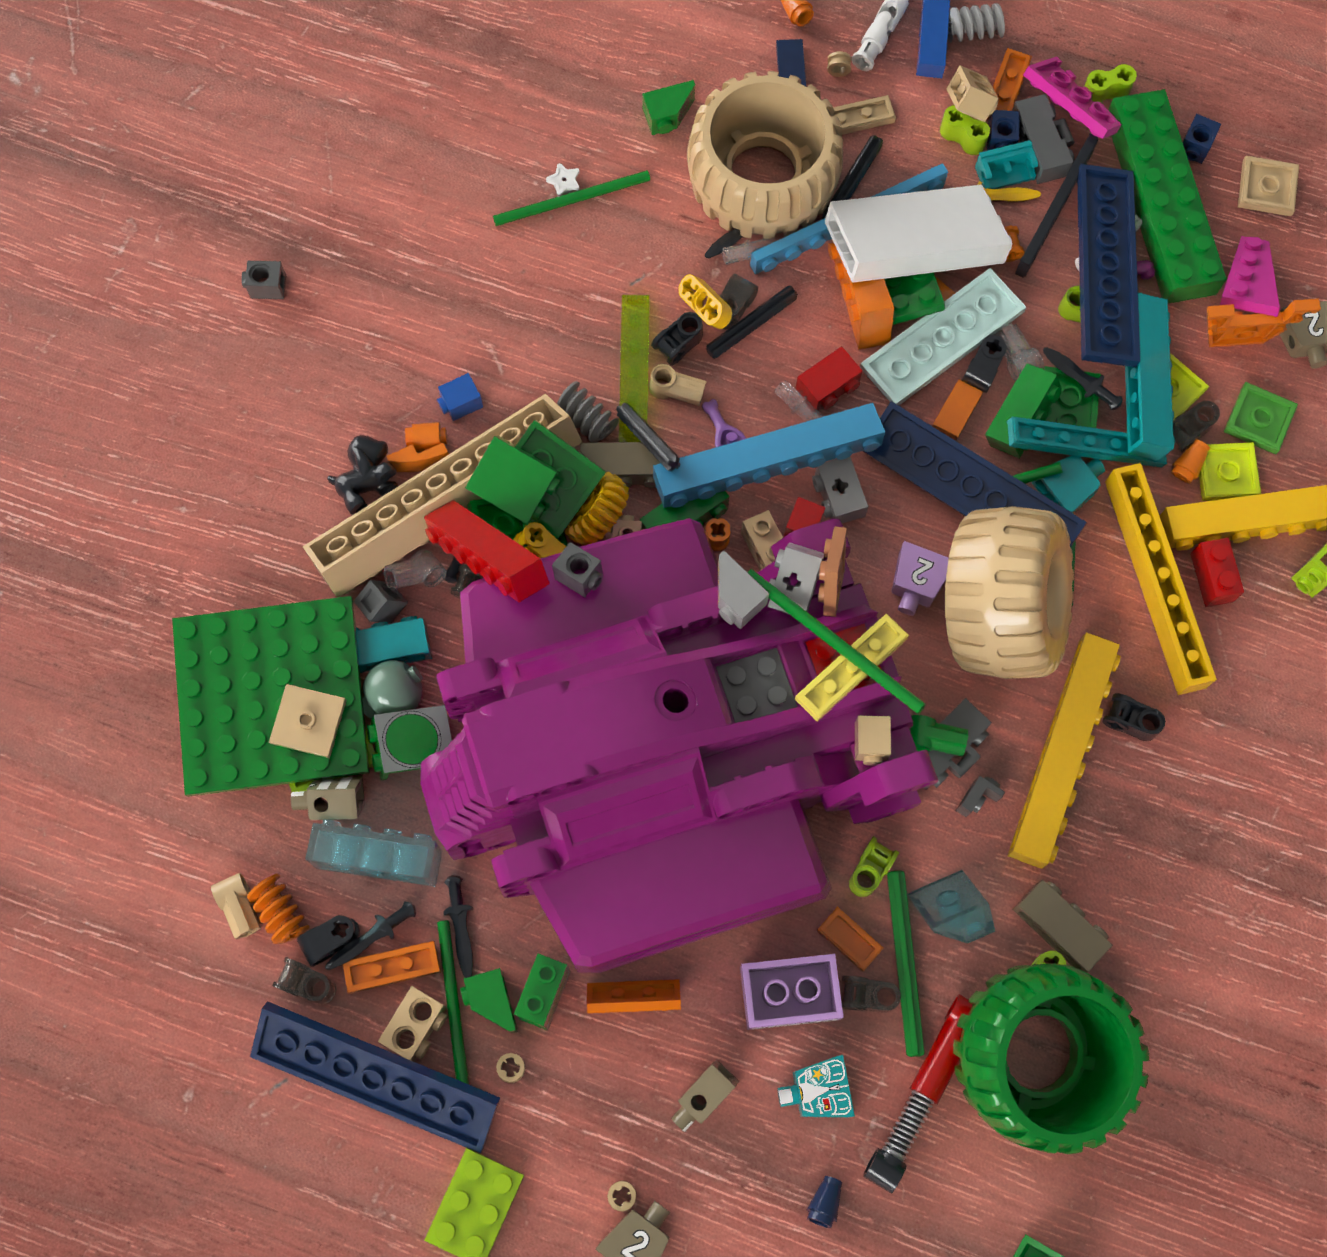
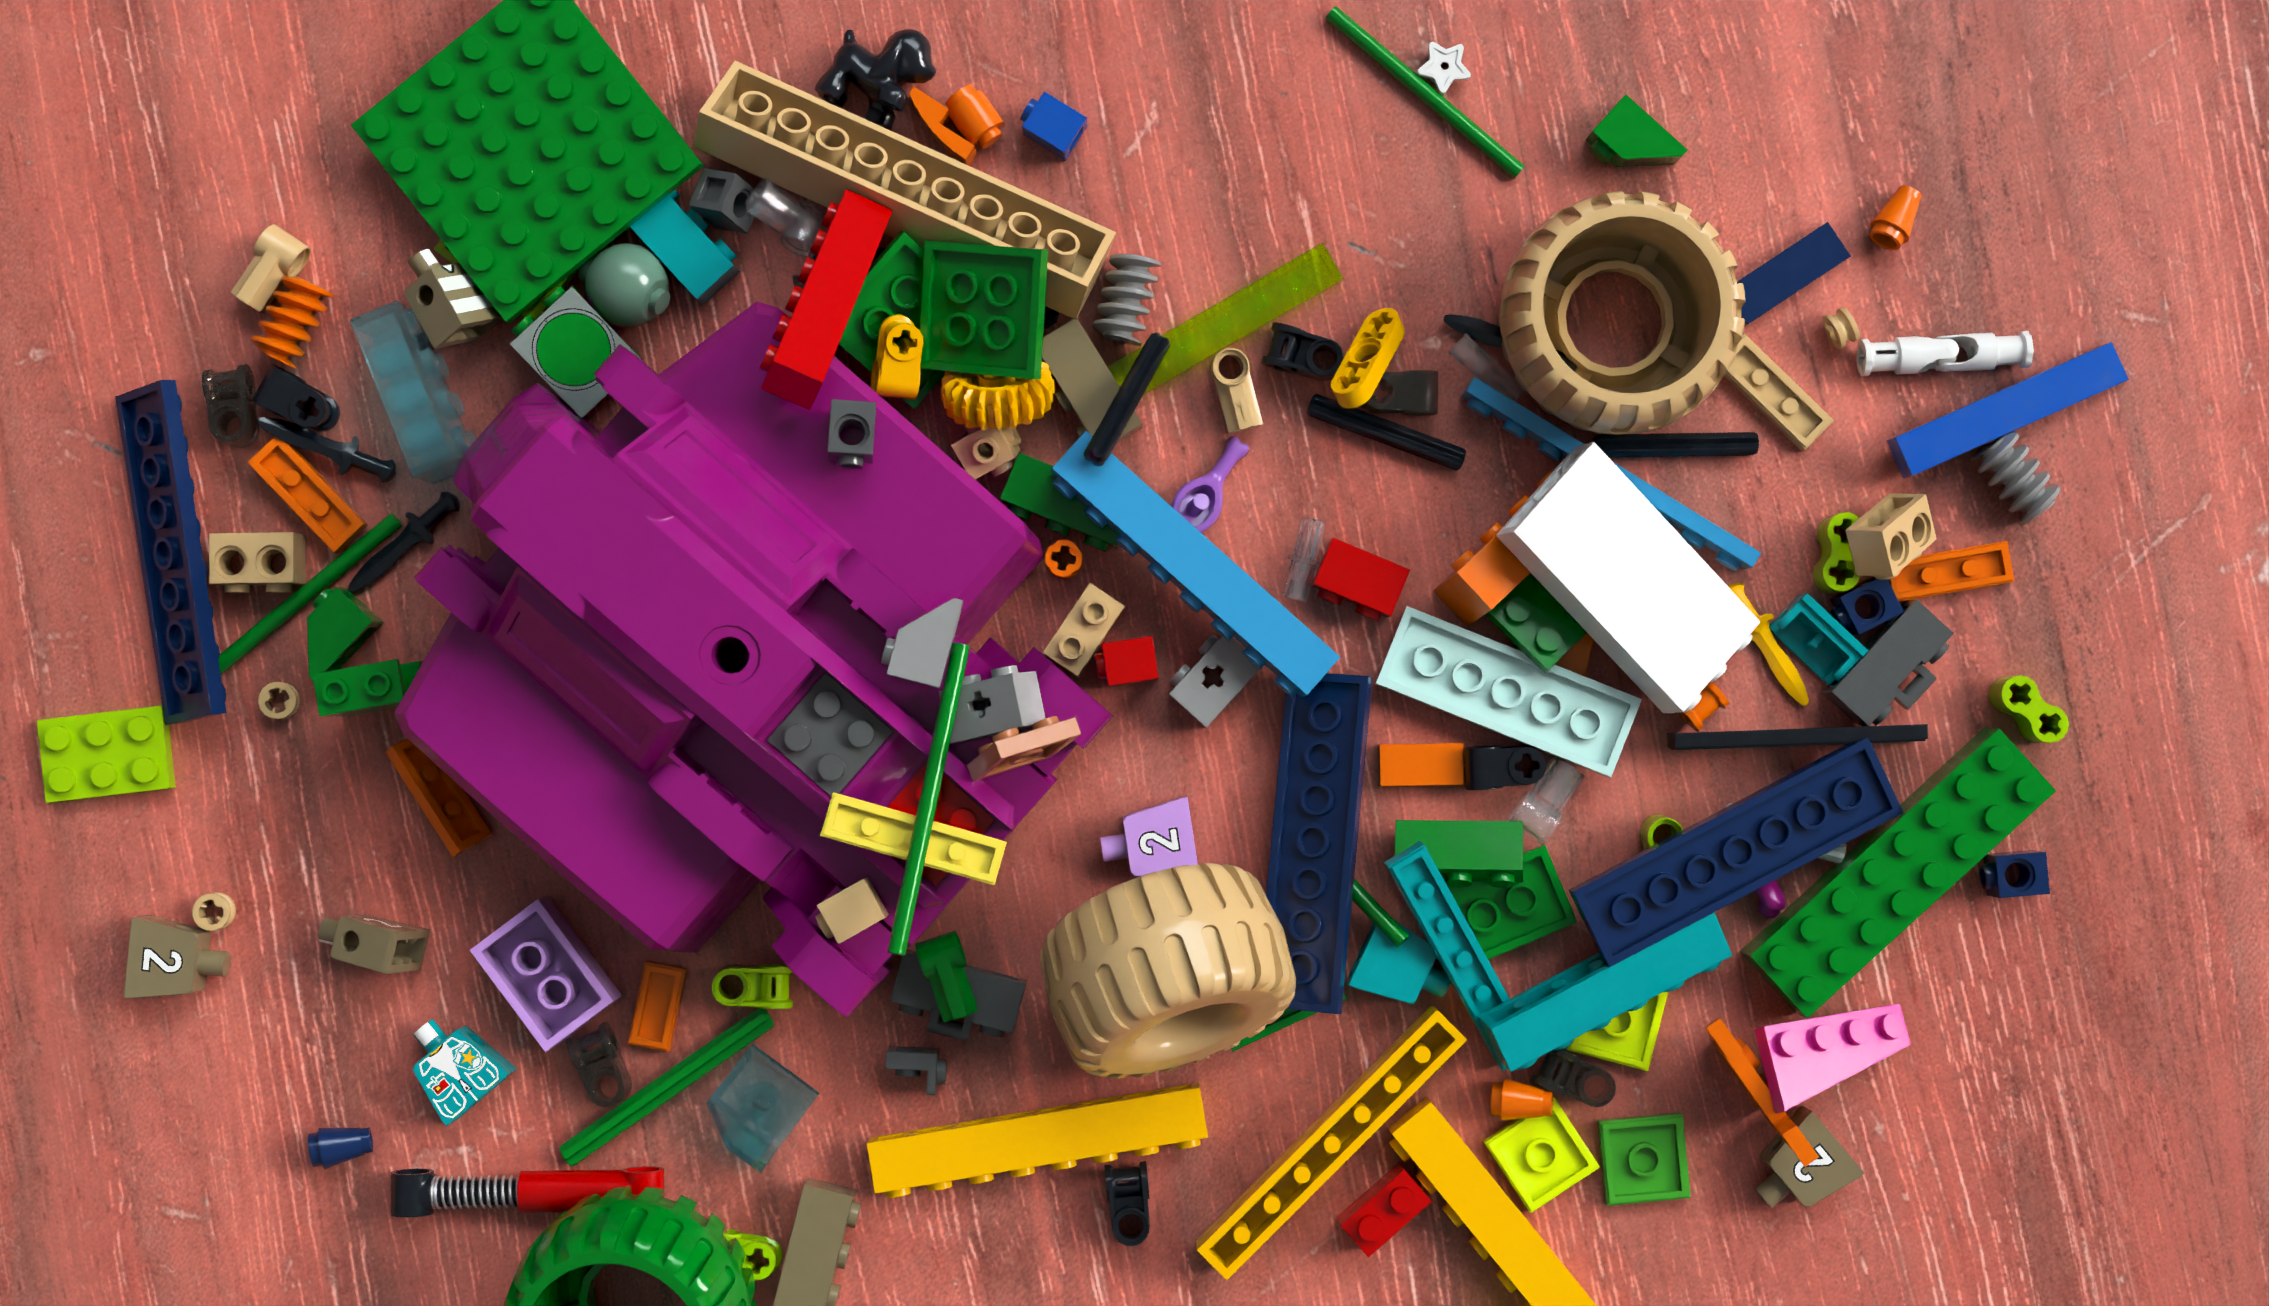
camera: 60 degrees right, 15 degrees up
tan plate [269,684,347,758] -> none
green brick [465,436,560,524] -> none
dark pink wing [1023,56,1122,139] -> none
black sword [1043,347,1123,410] -> none
tan plate [1238,156,1299,216] -> none

